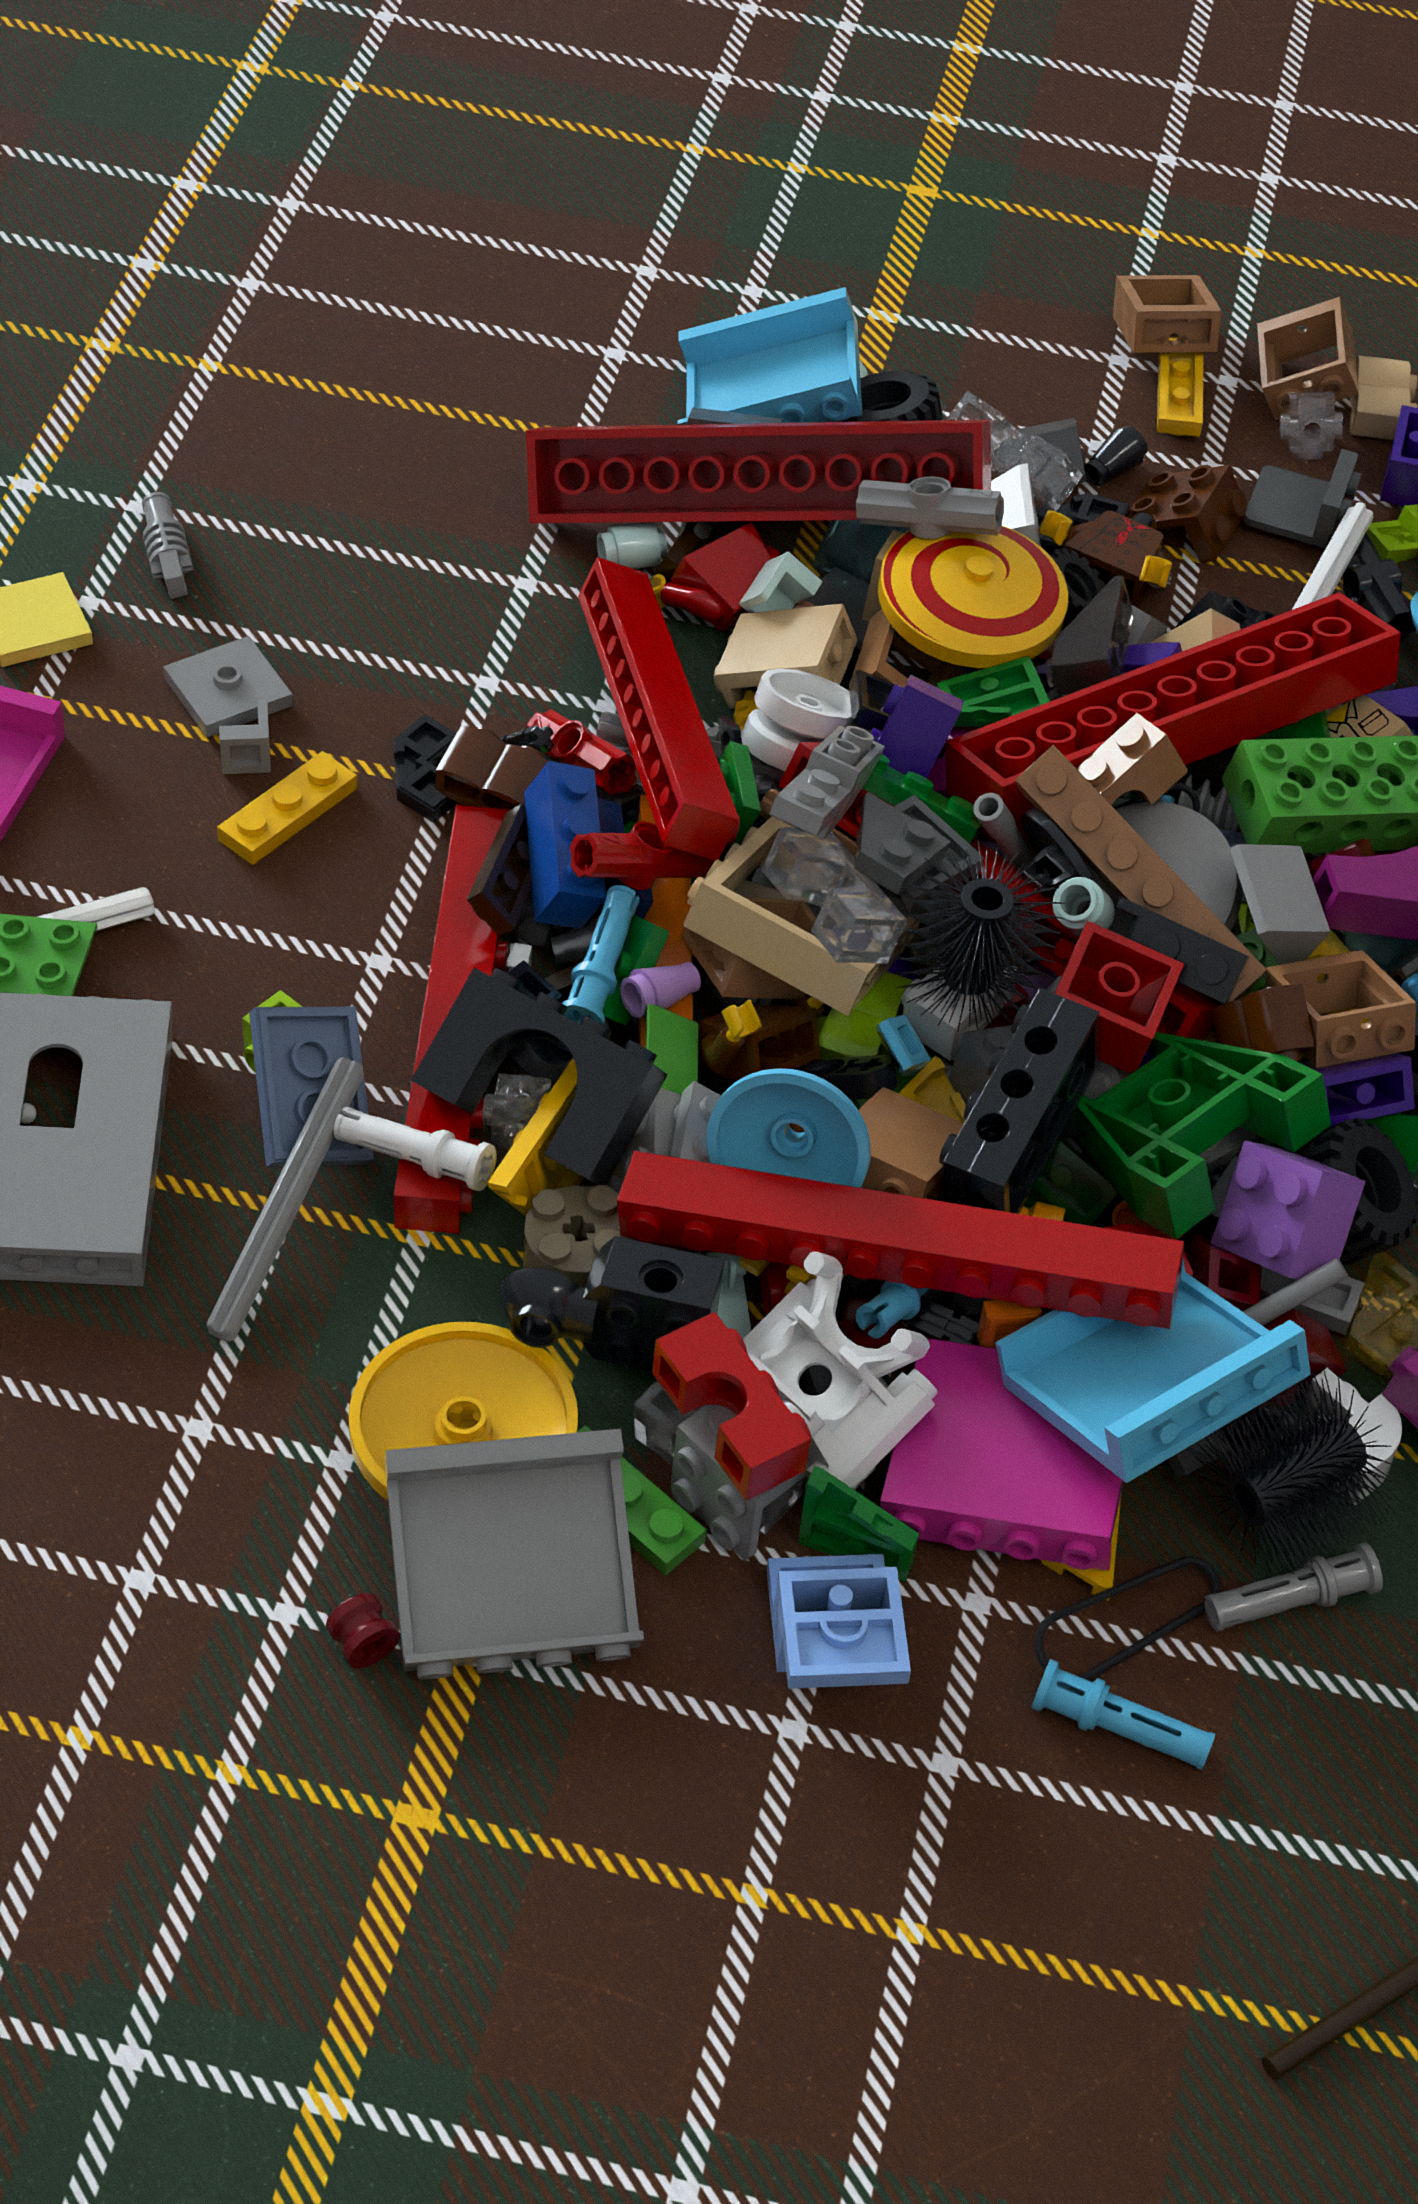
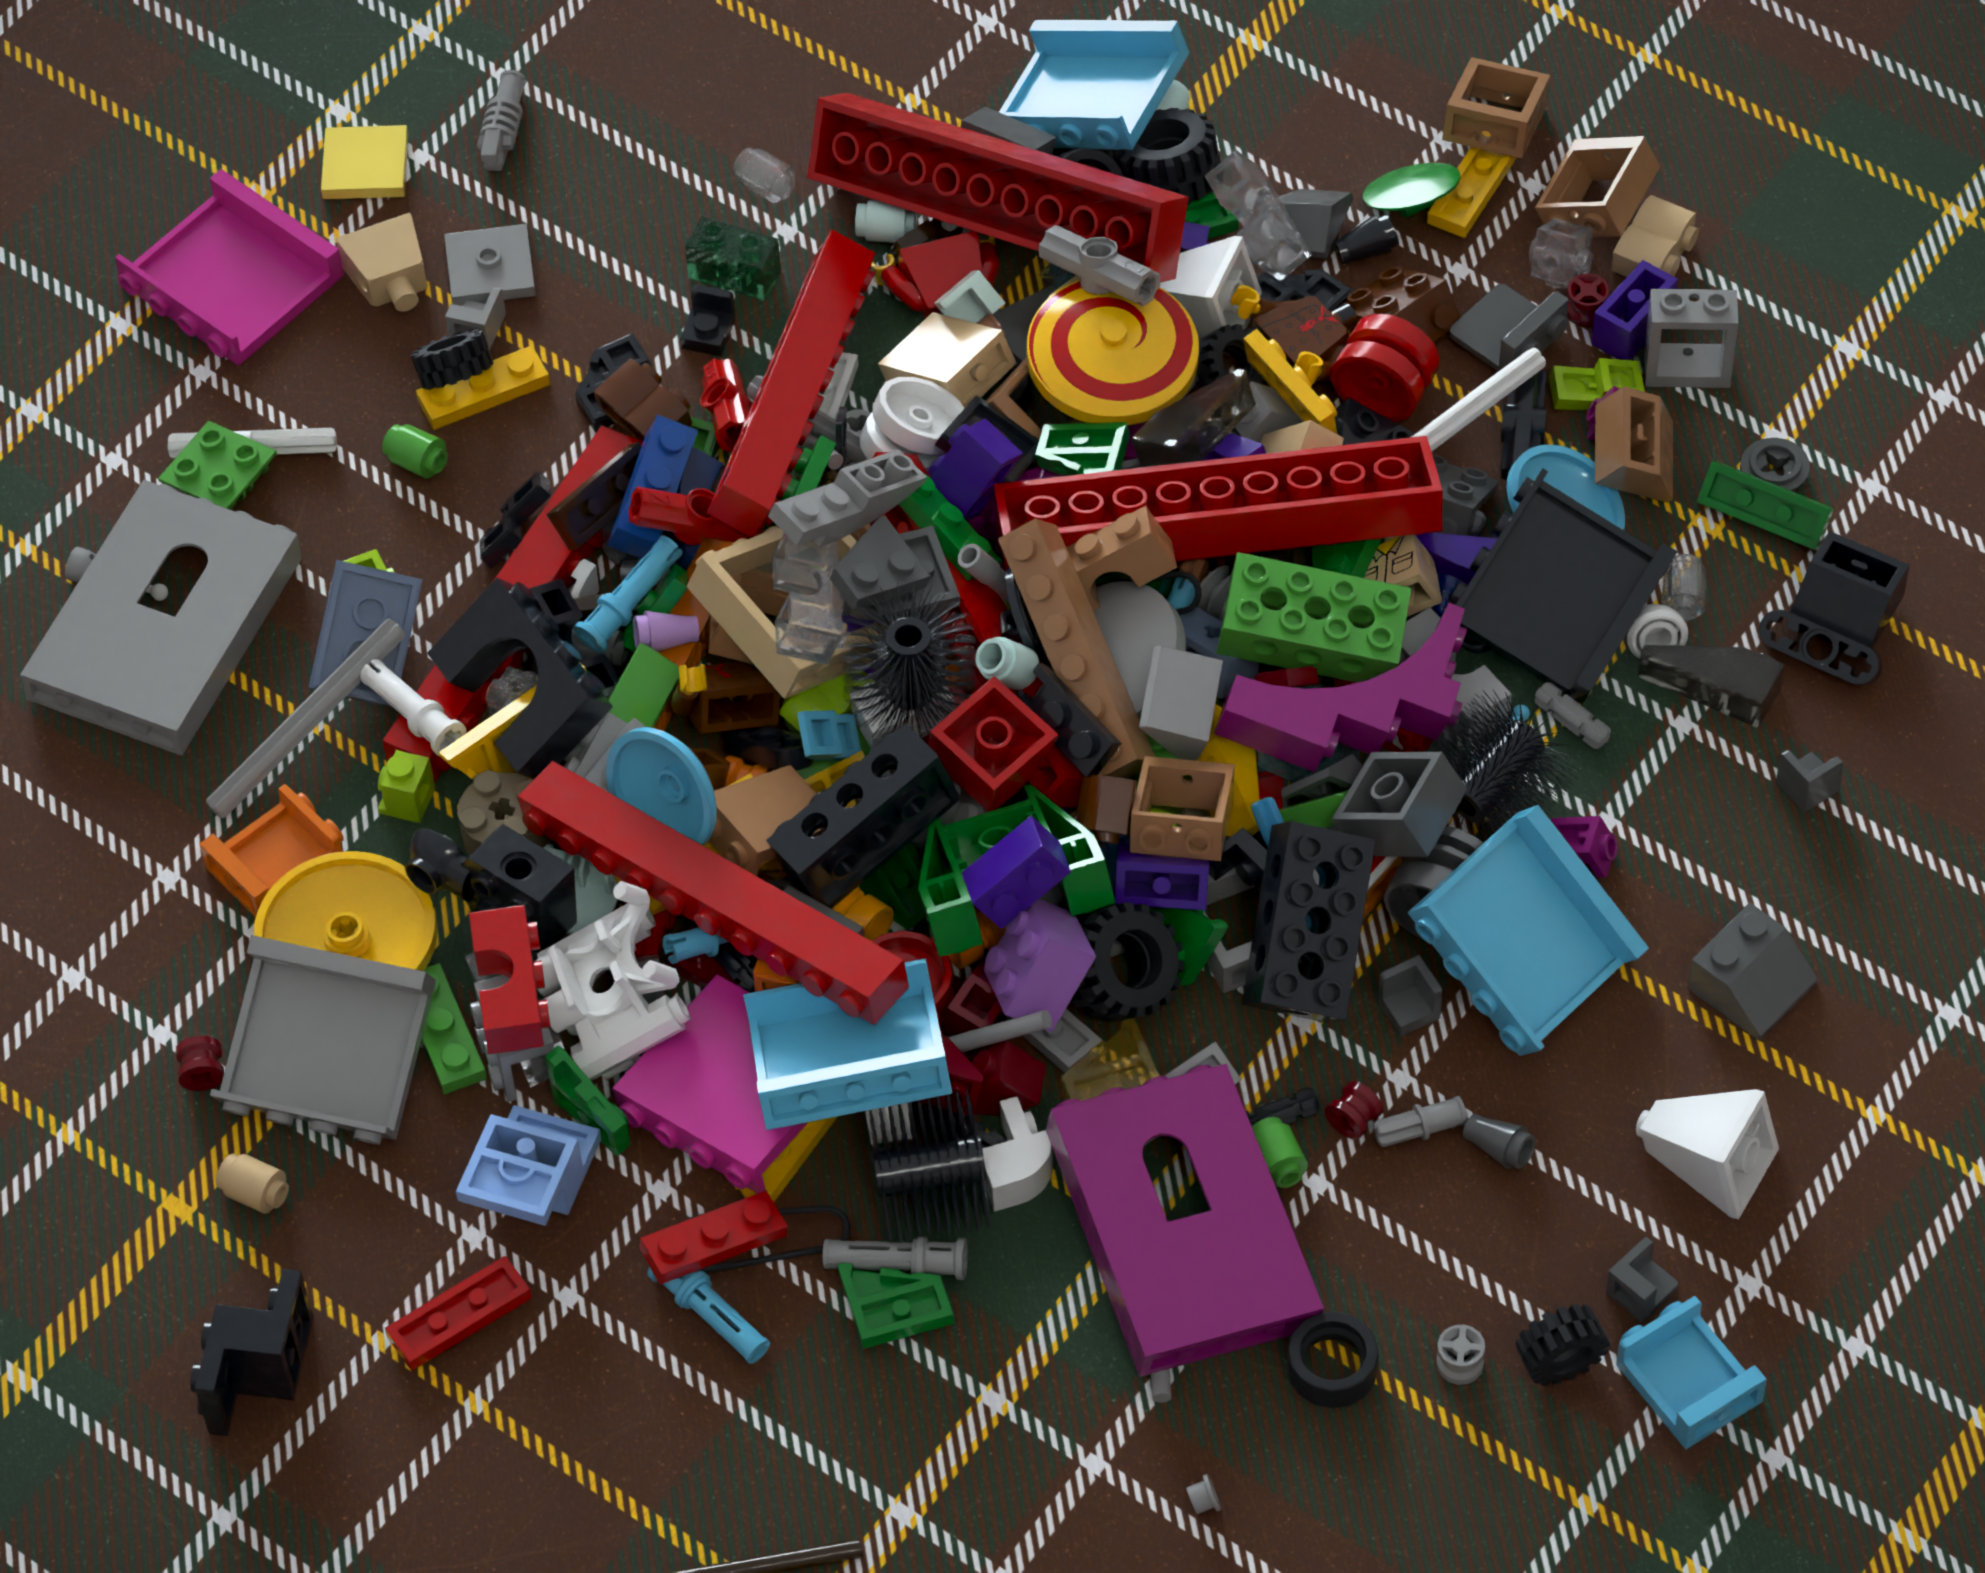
camera: 30 degrees right, 5 degrees up
black axle [500,725,554,754] -> none
none -> black bracket [190,1269,314,1436]
none -> orange panel [199,784,344,918]
none -> tan brick [216,1154,289,1214]
none -> tan torso [336,212,427,312]
none -> lime brick [378,750,435,823]
none -> bright green brick [382,424,448,478]
none -> red plate [385,1256,532,1371]
none -> black tyre [410,329,494,389]
none -> black tile [480,471,551,569]
none -> red plate [639,1190,788,1285]
none -> black bracket [680,285,736,357]
none -> clear green brick [685,216,781,301]
none -> clear brick [733,147,796,203]
none -> green wing [837,1263,954,1349]
none -> dark purple brick [962,816,1071,929]
none -> yellow plate [1243,329,1338,435]
none -> red wheel [1331,313,1440,422]
none -> shield [1363,163,1461,218]
none -> dark red wheel [1567,273,1610,327]

